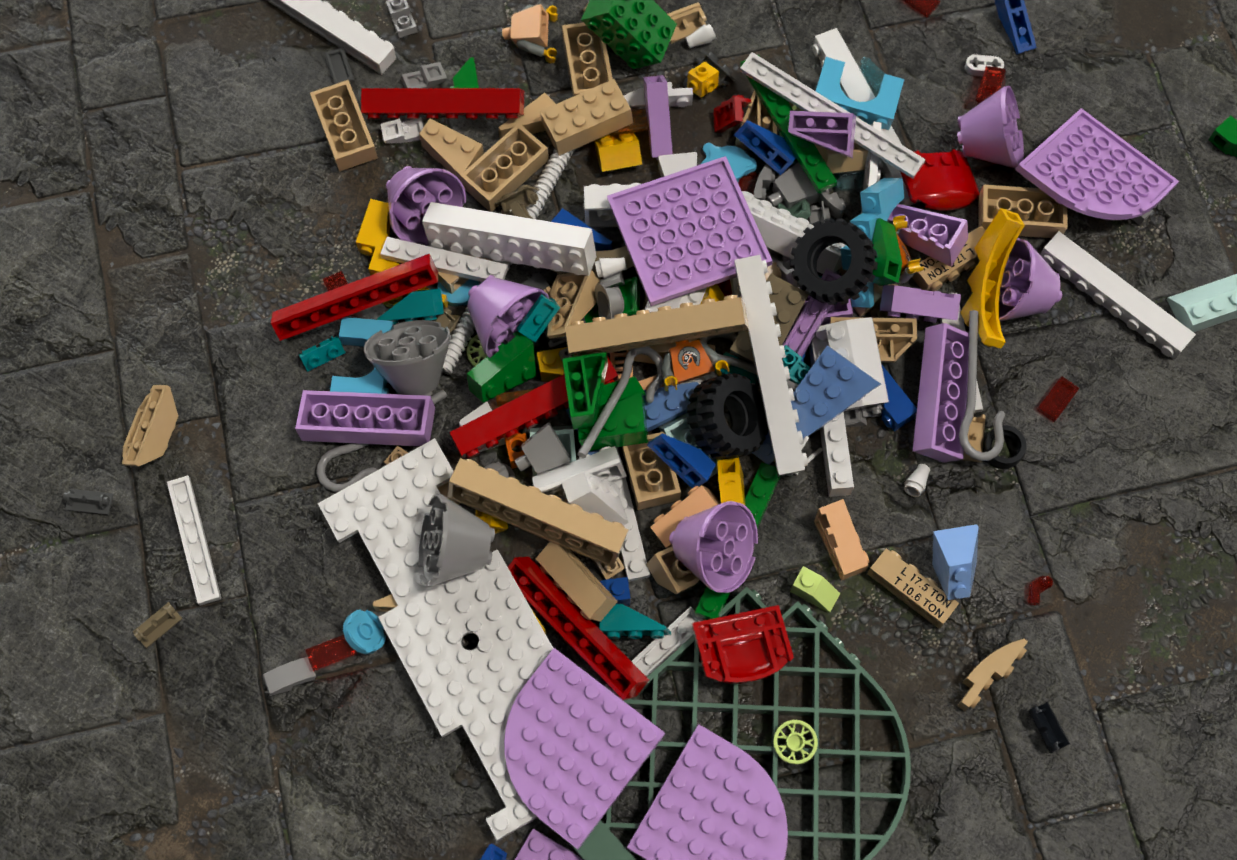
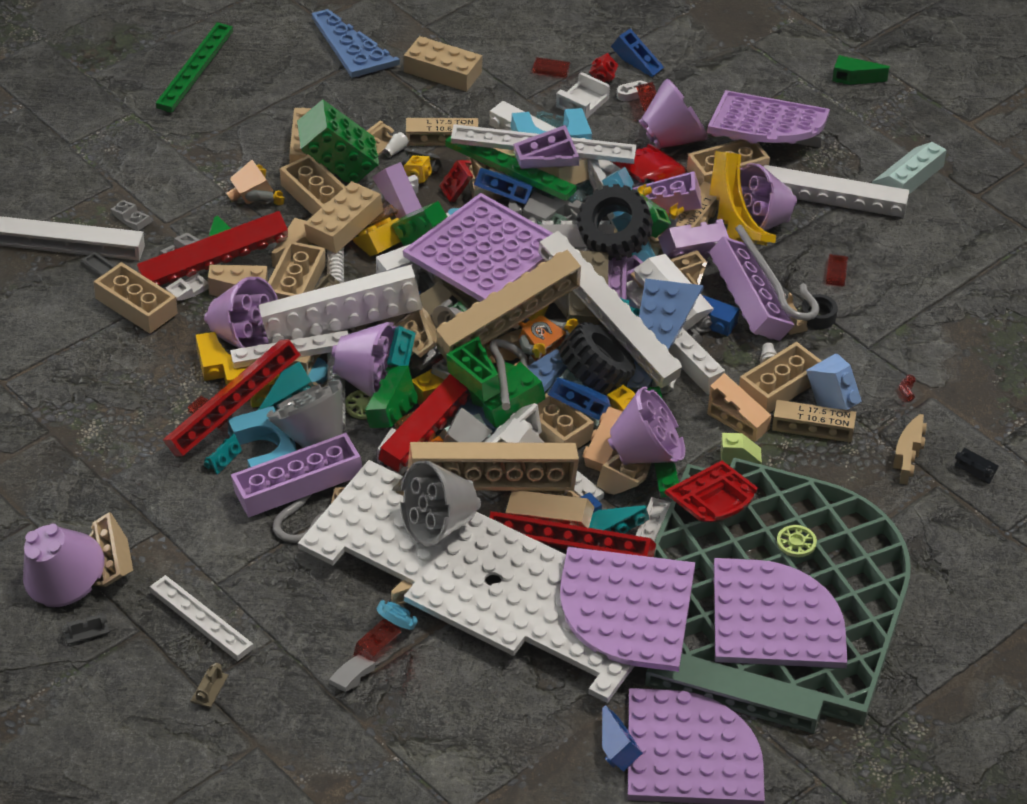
camera: 30 degrees left, 25 degrees down
white cone [595,257,627,279] -> none
none -> lavender cone [23,524,105,607]
none -> green wedge [392,201,448,246]
none -> tan brick [406,118,478,146]
none -> white panel [556,72,610,119]
none -> red brick [589,53,618,82]
none -> tan brick [739,342,821,413]

